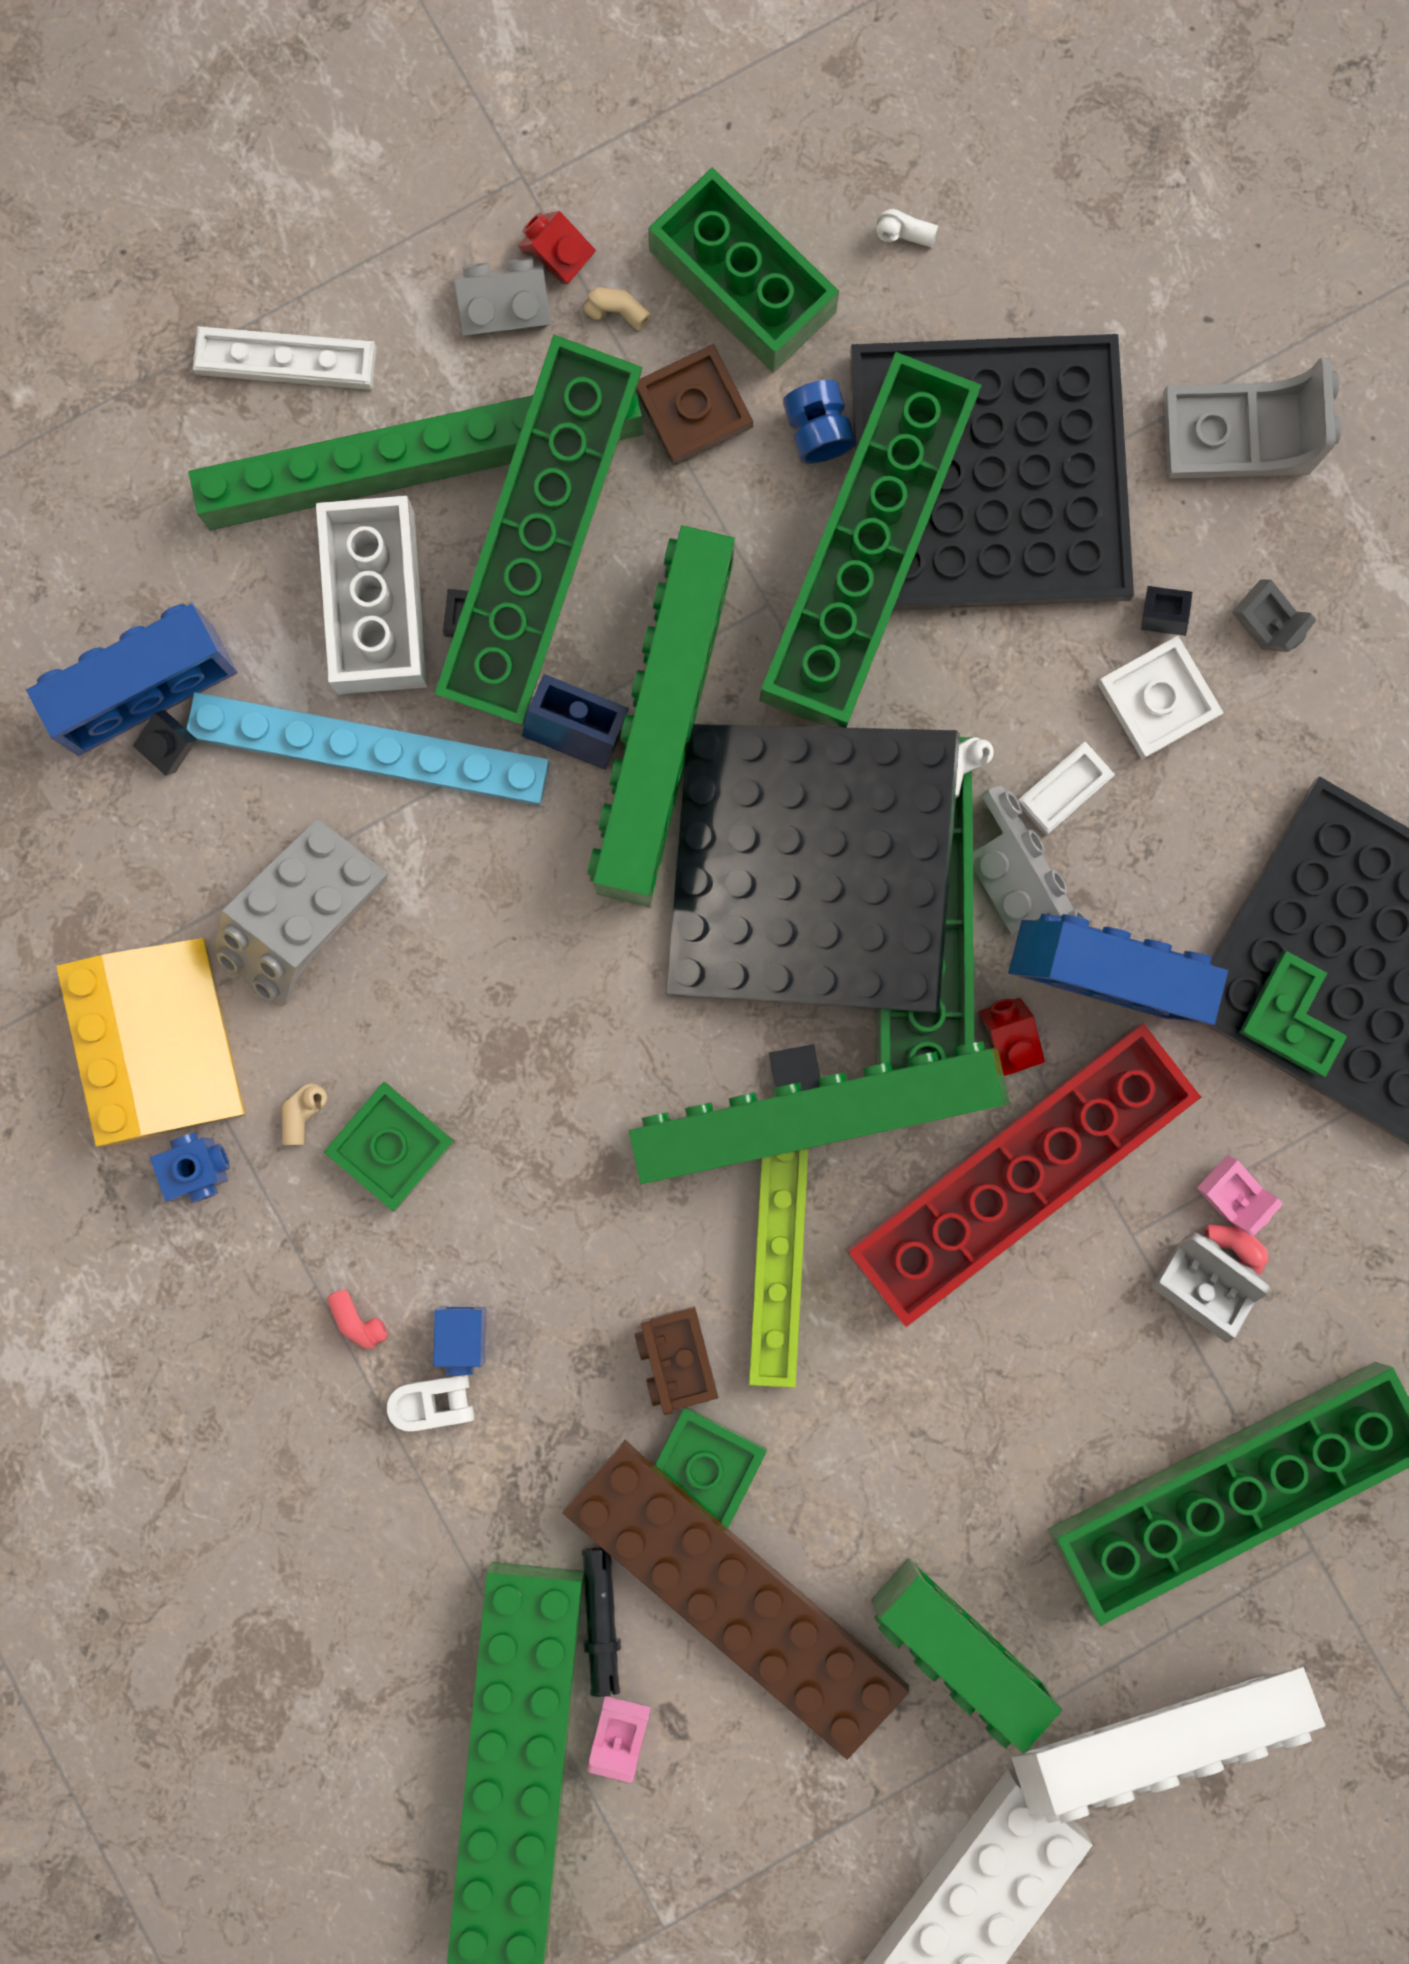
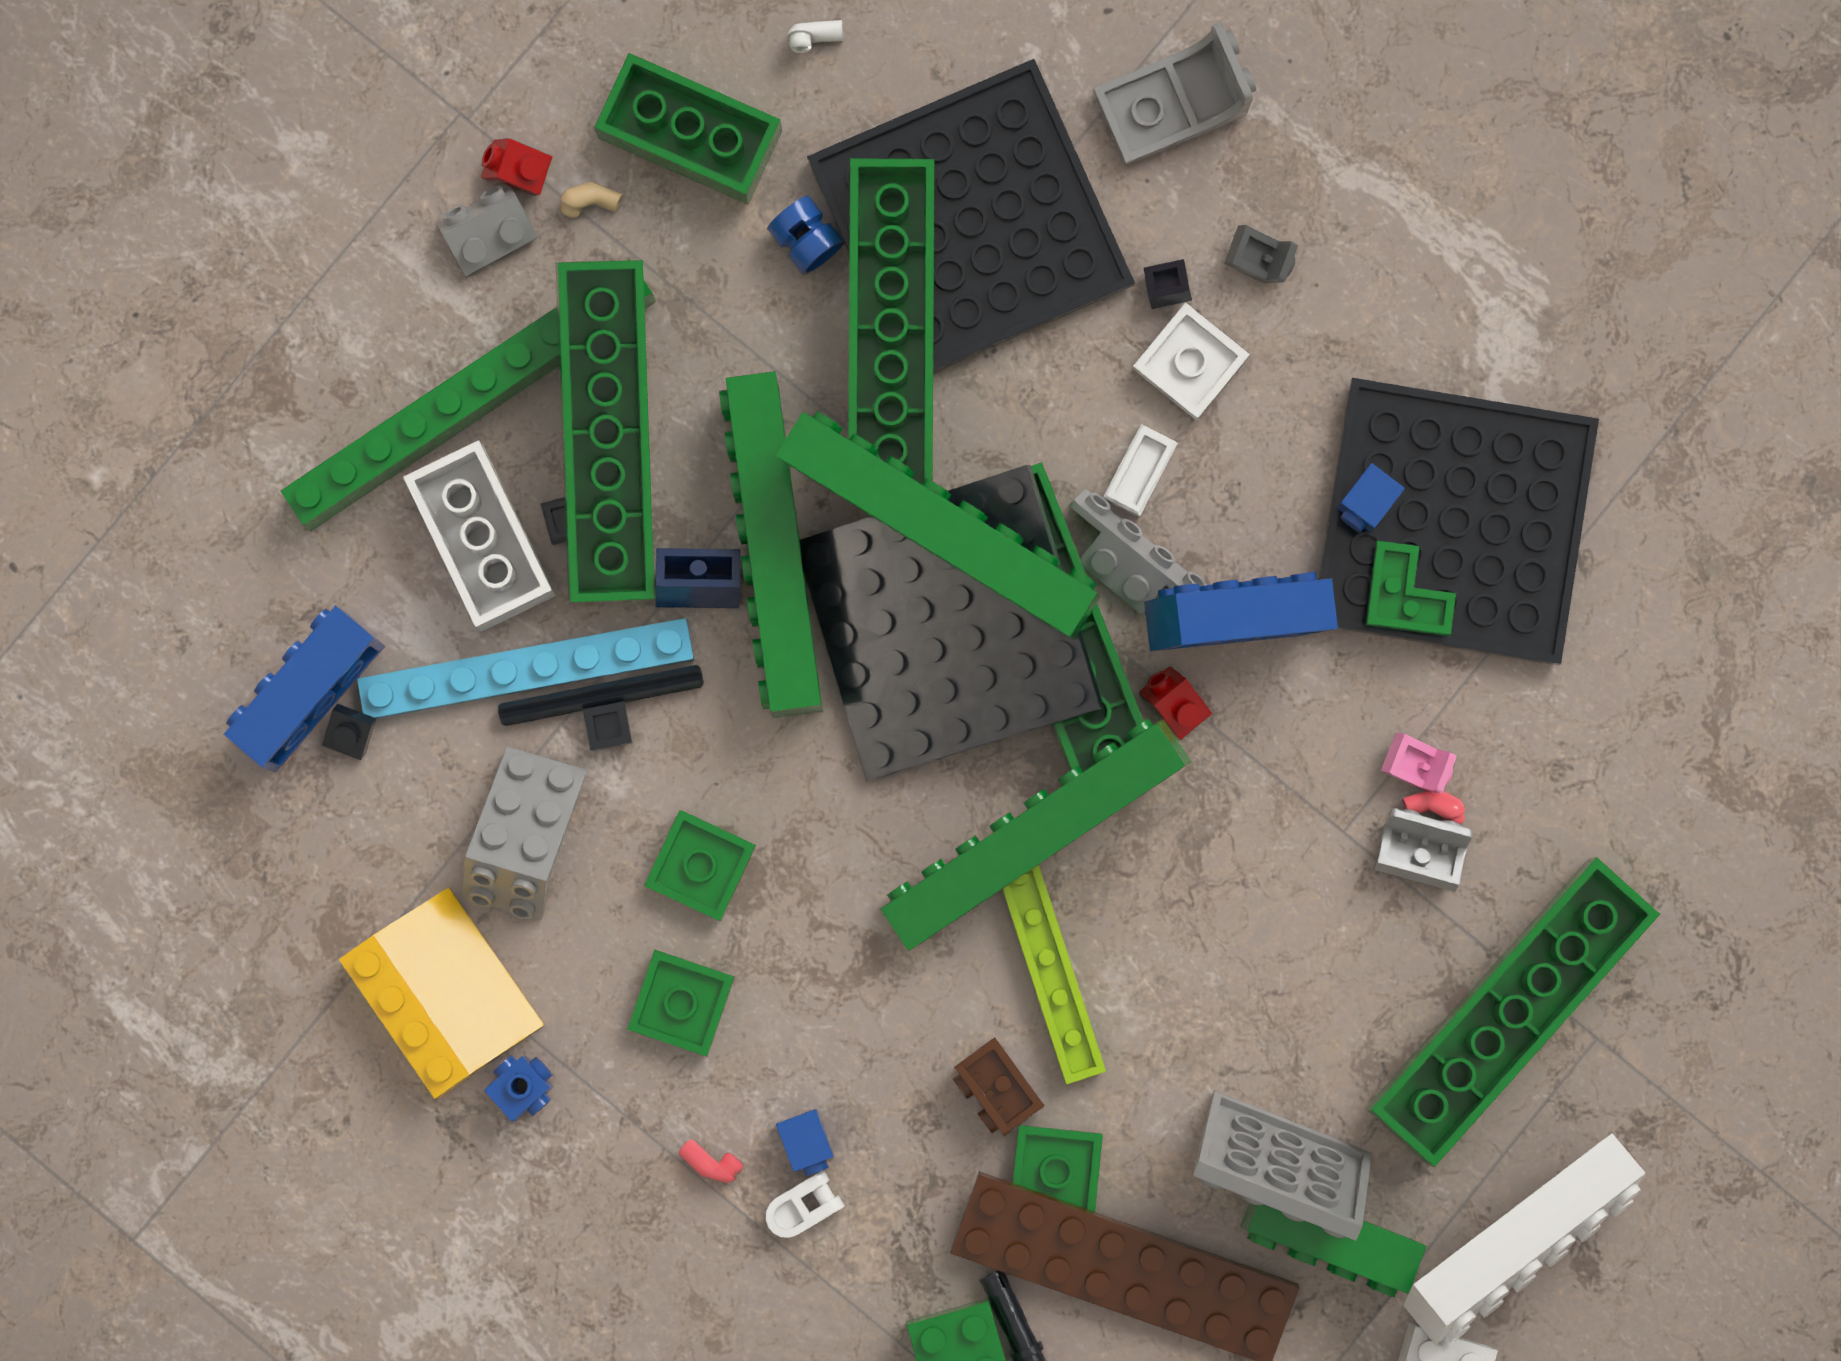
camera: 20 degrees left, 0 degrees up
white tile [193,326,377,390] -> none
tan arm [282,1083,328,1145] -> none
reddish brown plate [636,344,754,466] -> none
black tile [769,1044,820,1091] -> none
red brick [845,1023,1202,1327] -> none
white arm [956,737,994,797] -> none
none -> black axle [498,665,704,726]
none -> black plate [583,701,633,751]
none -> green plate [644,810,756,922]
none -> green brick [775,411,1100,641]
none -> light grey plate [1193,1091,1372,1241]
none -> blue brick [1337,463,1405,533]

